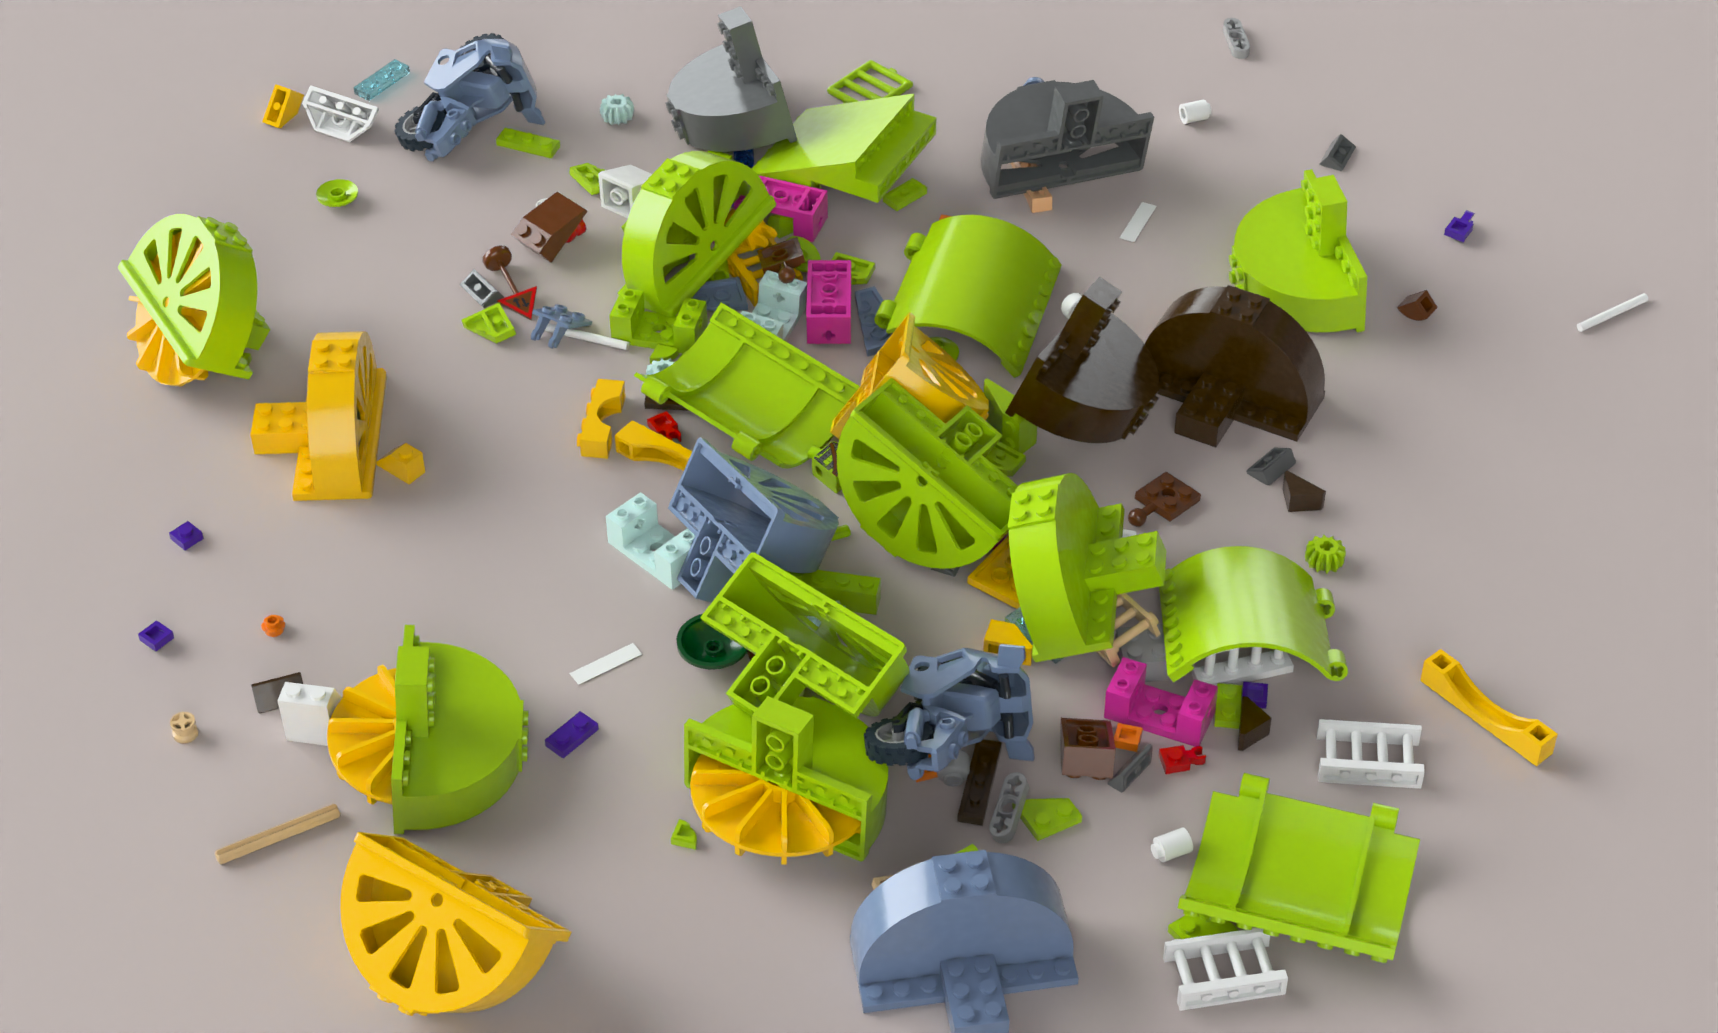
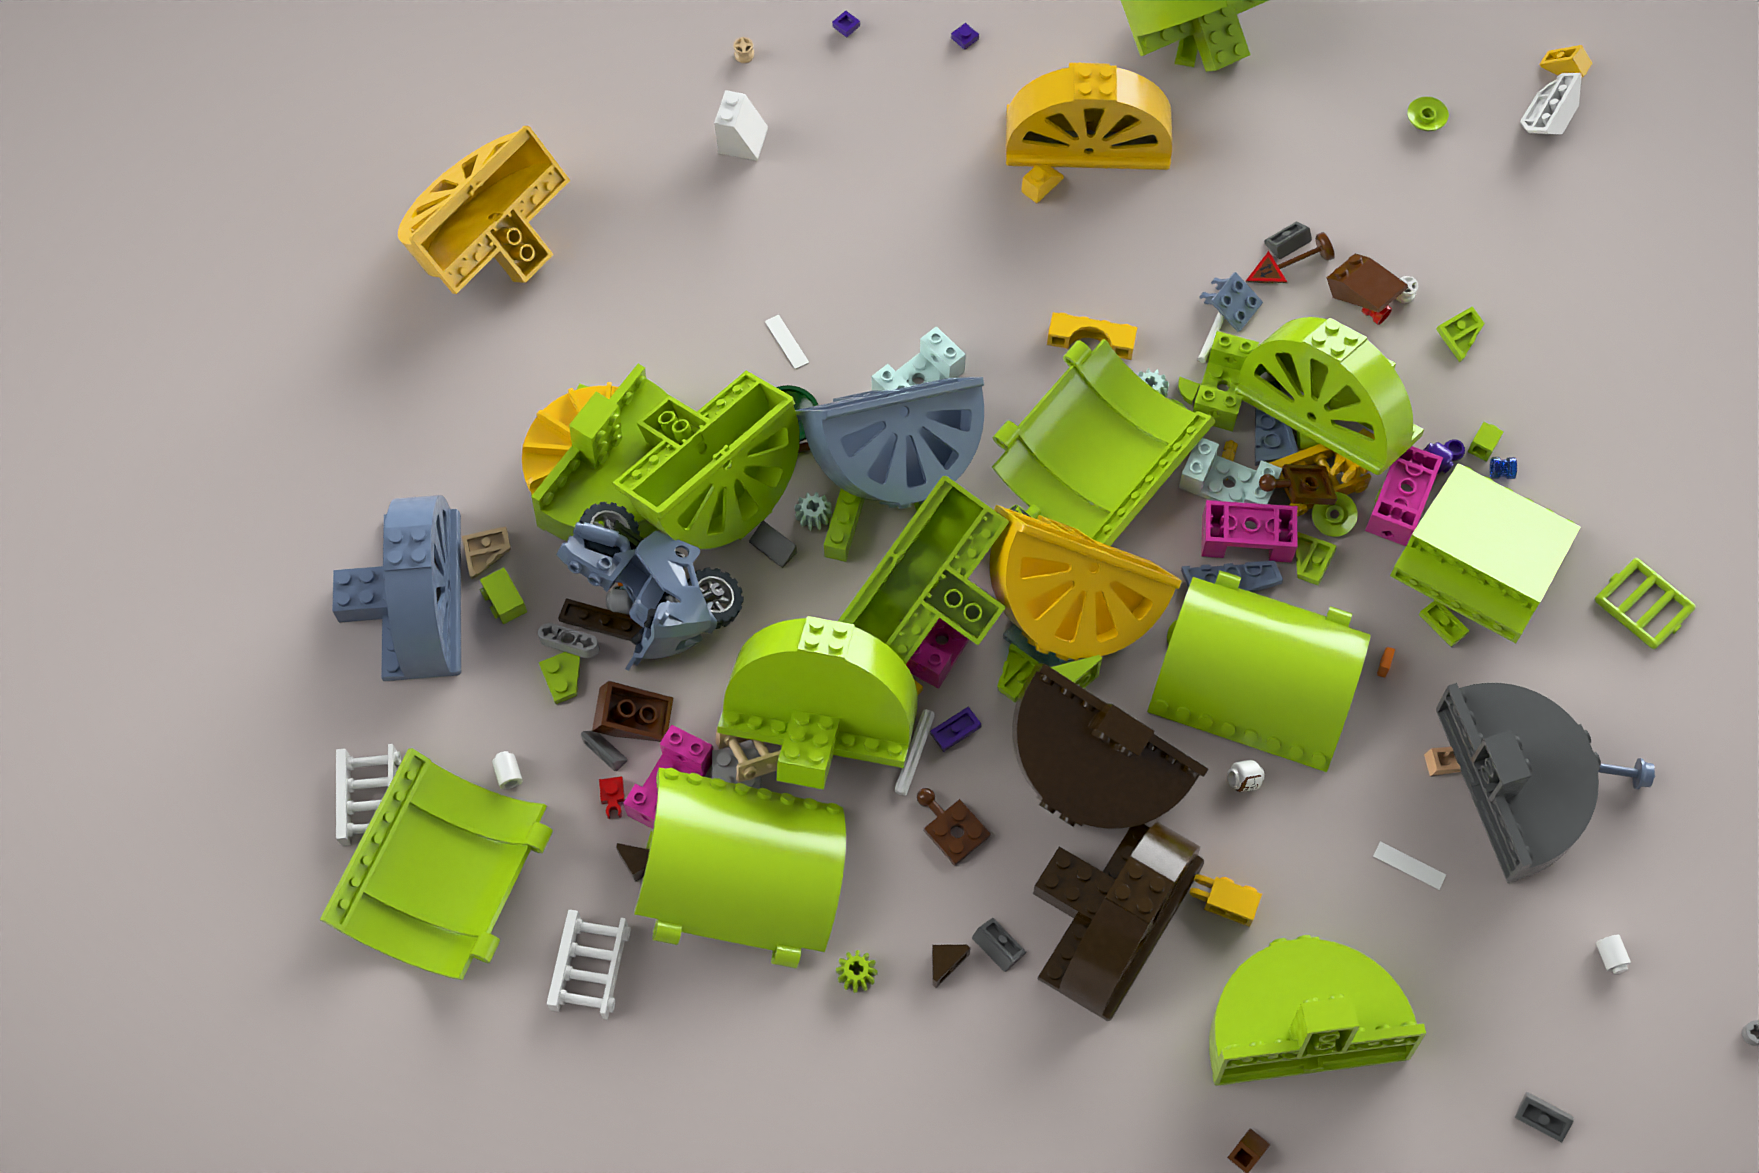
camera: 95 degrees right, 20 degrees up
tan axle [215,804,340,864] -> none
slope [251,672,303,713] -> none
orange plate [261,615,286,637] -> none
lime piece [327,625,529,834] -> none
clear light blue plate [353,59,410,101] -> none
sand blue piece [394,33,546,162] -> none
lime wing [461,303,516,344] -> none
lime plate [496,127,560,159] -> none
dark purple plate [545,711,599,759] -> none
white slope [598,165,652,218] -> none
light aqua gear [600,94,634,125] -> none
yellow arch [615,420,692,471] -> none
dark grey piece [665,6,797,152] -> none
orange plate [1114,723,1143,752] -> none
yellow arch [1420,649,1558,766] -> none

